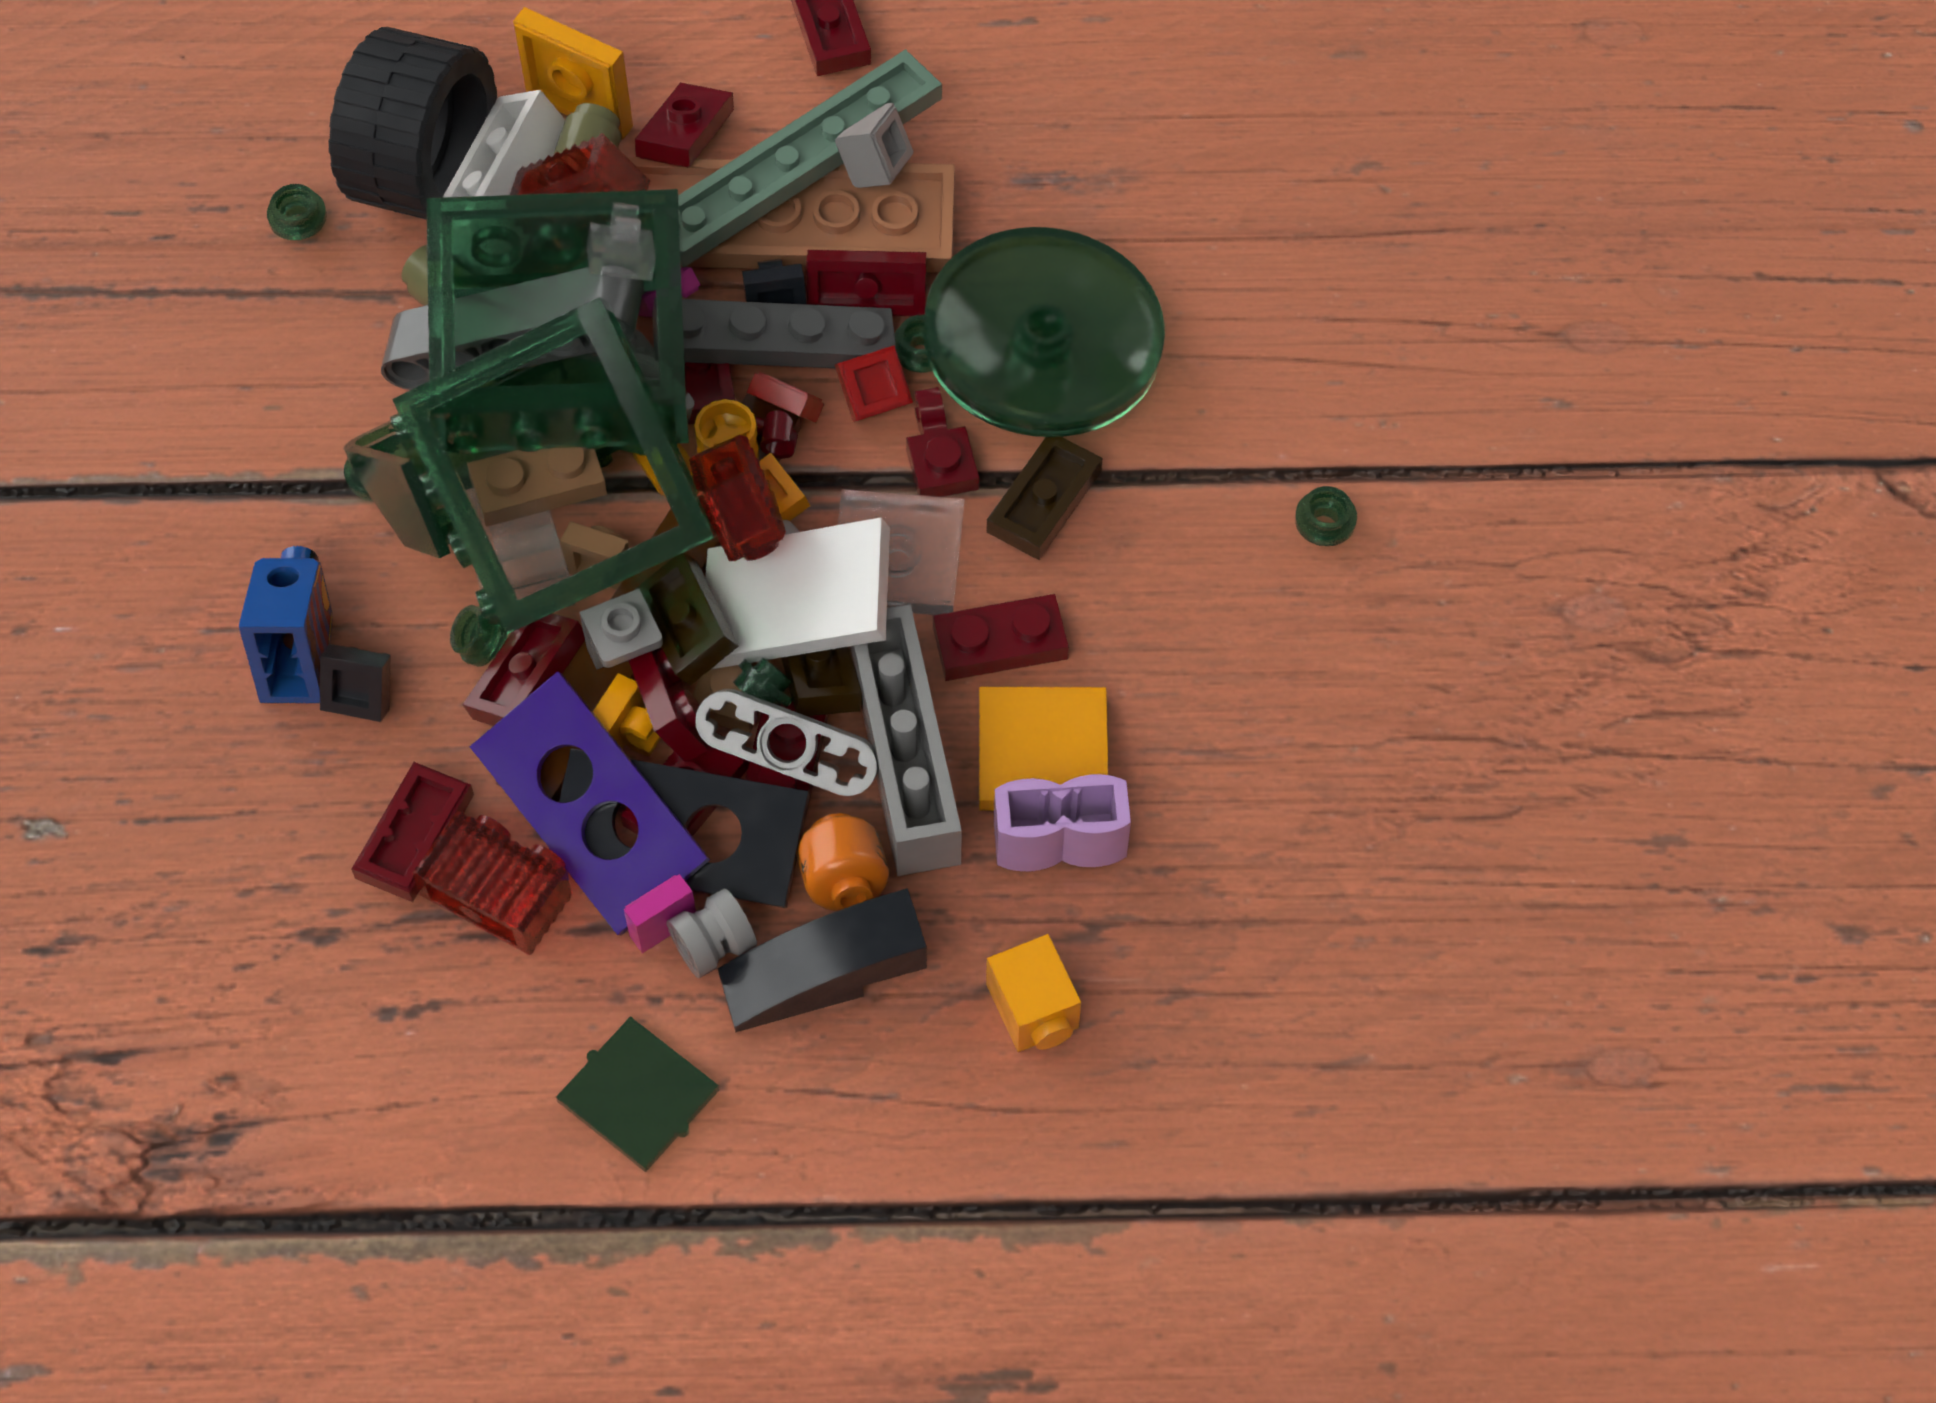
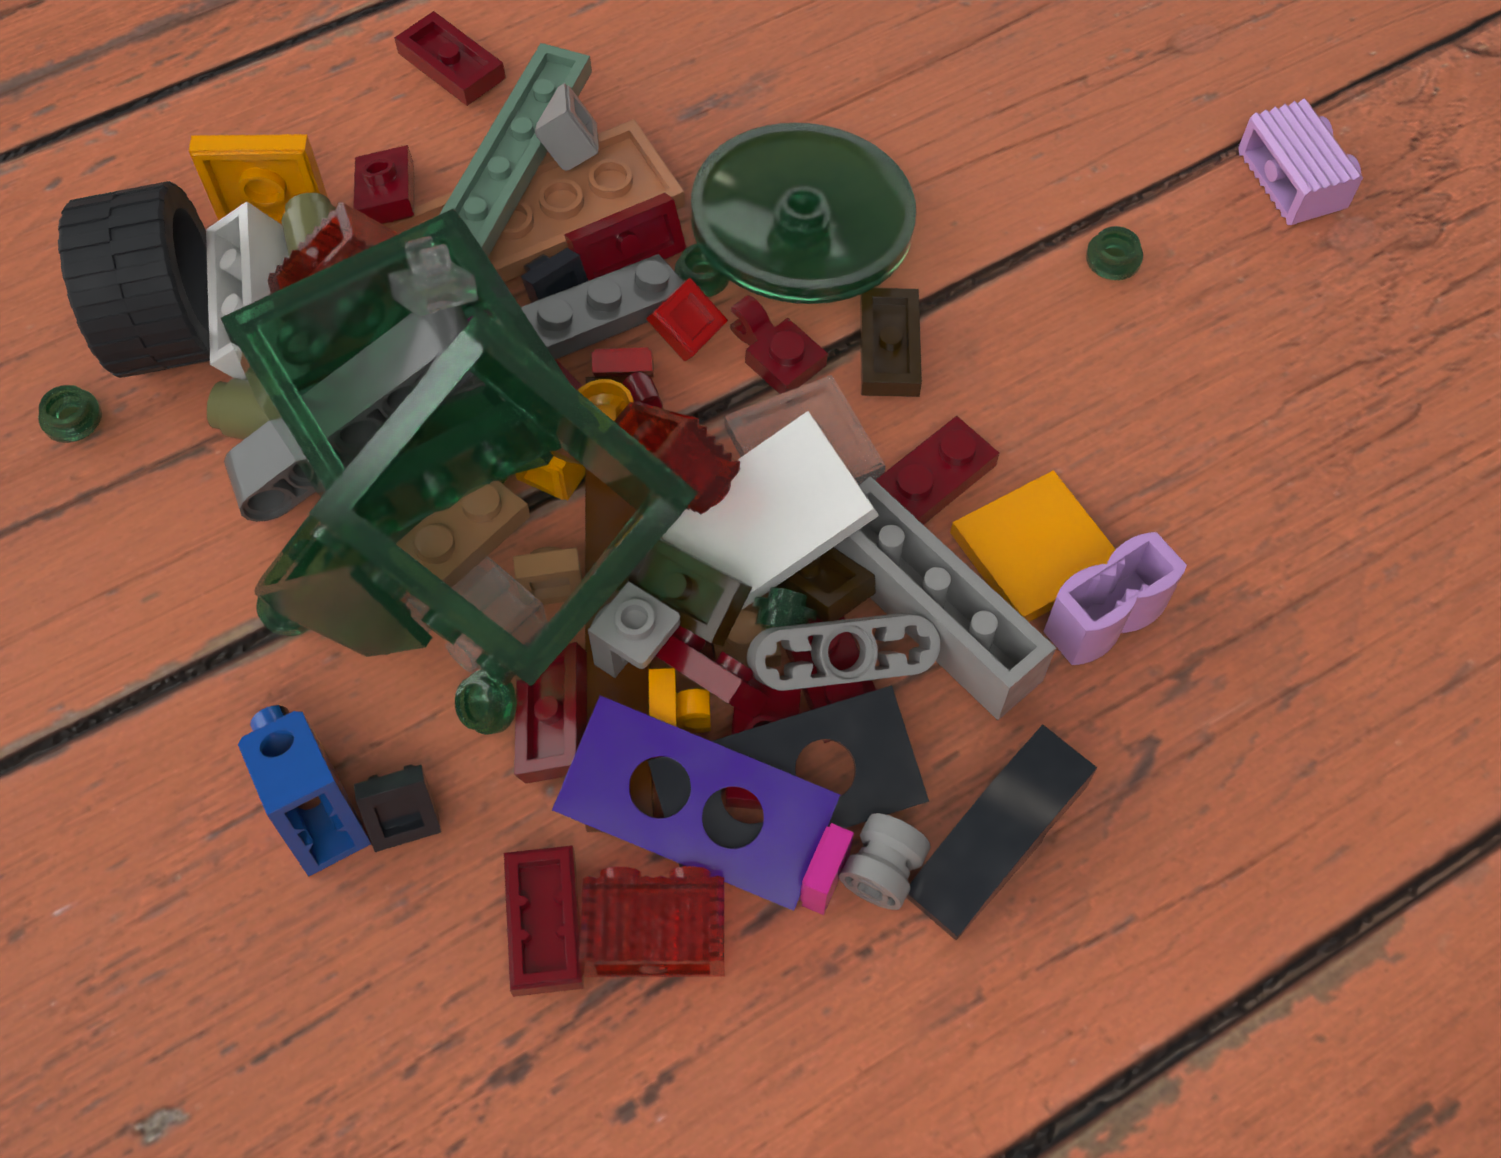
camera: 30 degrees left, 0 degrees up
clear green piece [556,1016,719,1172] -> none
orange head [797,813,889,911] -> none
light orange brick [986,934,1081,1052] -> none
none -> lavender brick [1238,98,1363,225]

